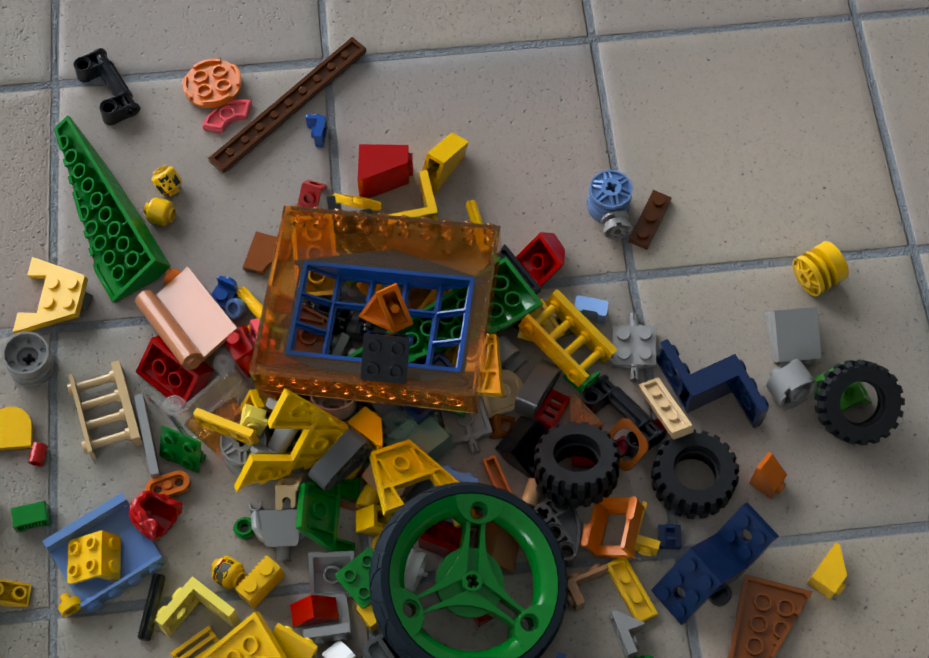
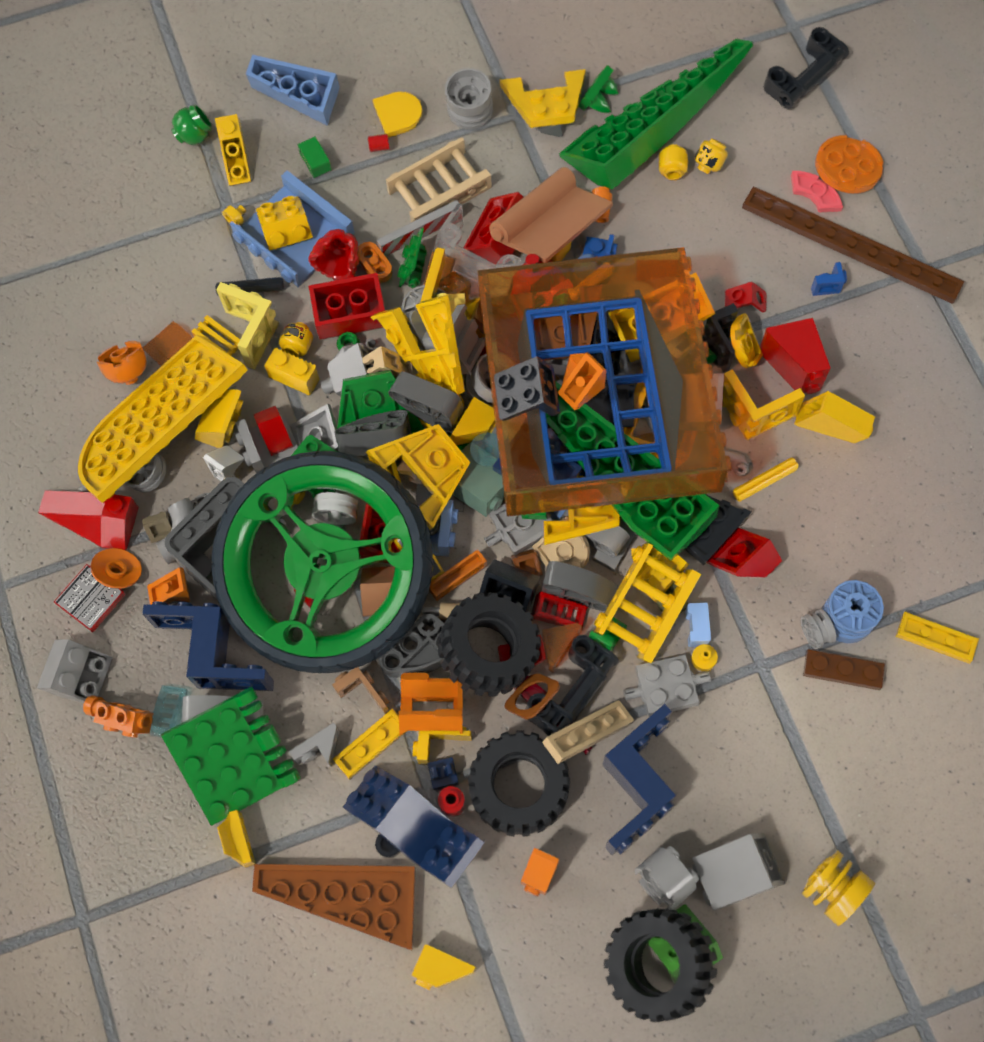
camera: 80 degrees right, 5 degrees up
none -> red brick [308,273,385,340]
none -> dark grey beam [334,410,412,456]
none -> red brick [438,786,465,817]
none -> green tile [578,65,618,113]
none -> yellow tile [691,644,718,672]
none -> yellow tile [895,612,979,664]

